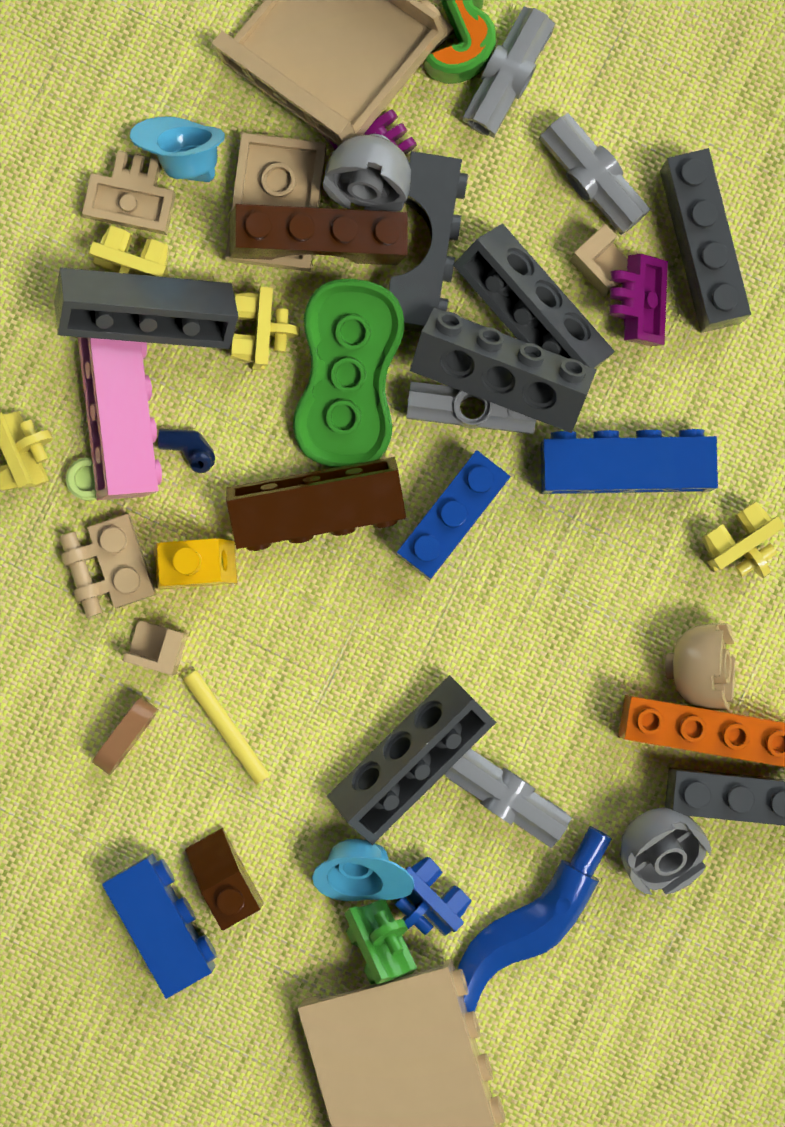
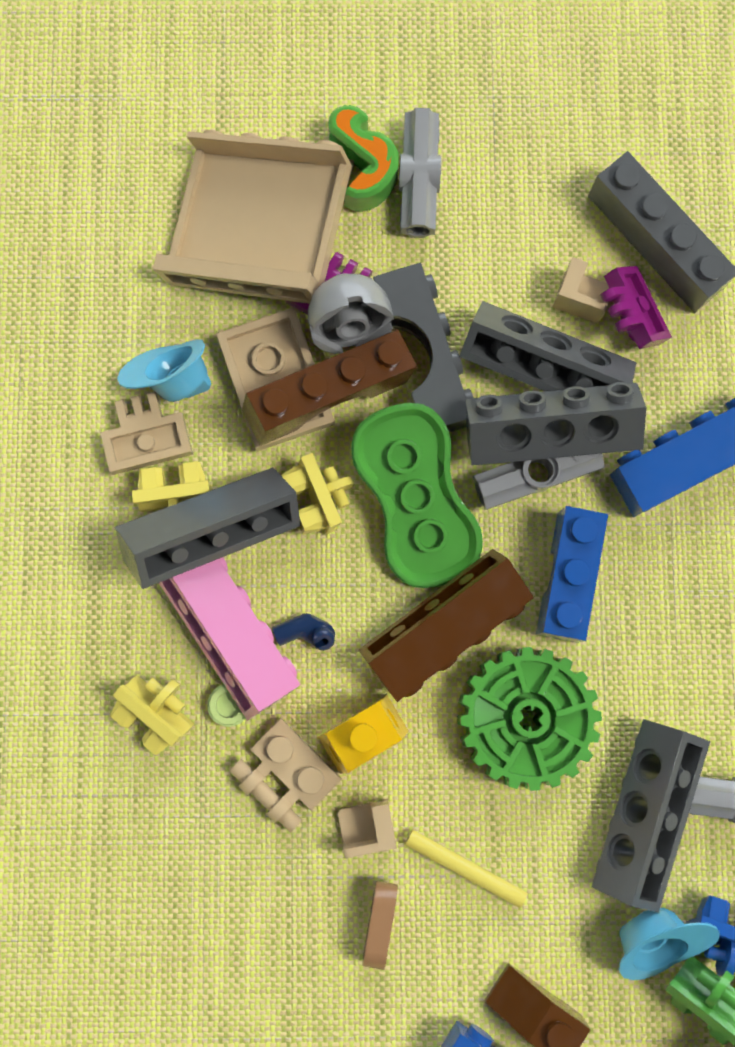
camera: 25 degrees left, 5 degrees down
light grey piece [539,113,650,235] -> none
none -> bright green piece [457,647,602,791]

